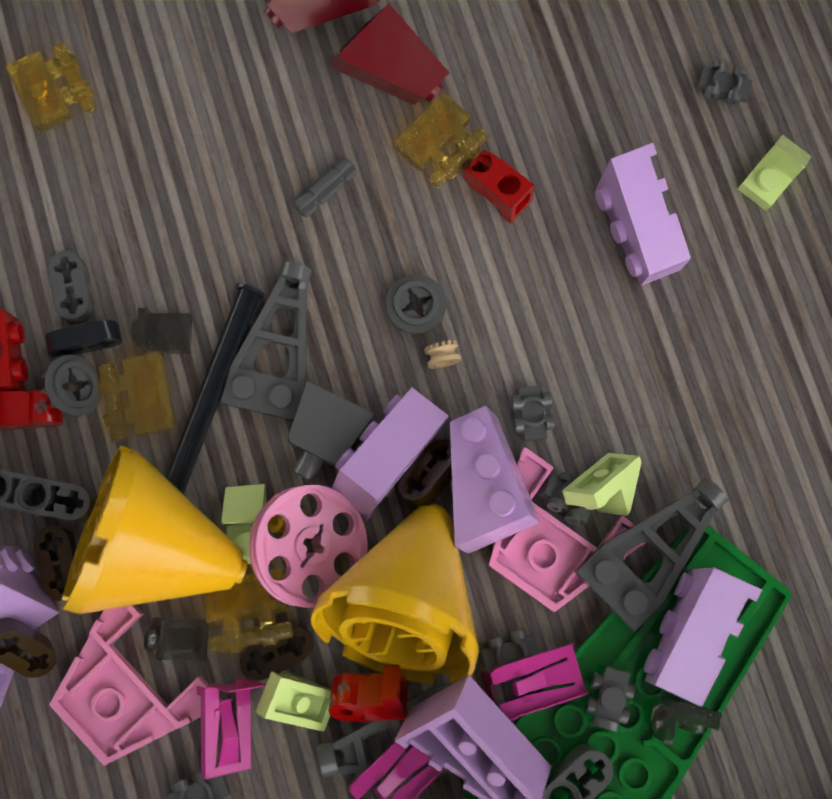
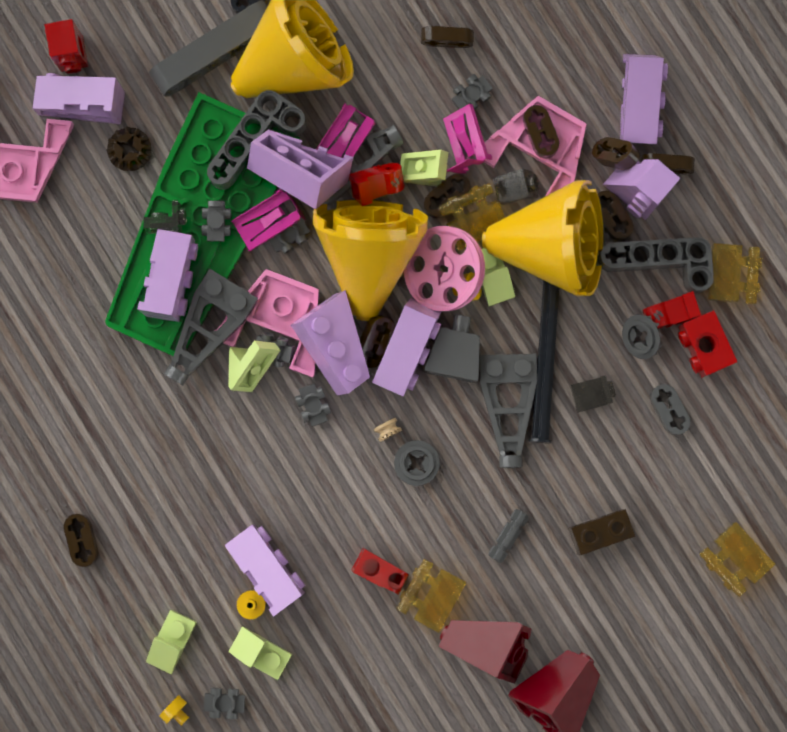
camera: 175 degrees right, 5 degrees up
black beam [45,320,122,357] -> none
clear yellow plate [97,352,177,442] -> none
none -> yellow tile [159,695,189,726]
none -> yellowish green slope [229,626,292,680]
none -> yellow tile [237,590,266,619]
none -> dark brown beam [523,105,560,159]
none -> dark brown brick [568,509,636,555]

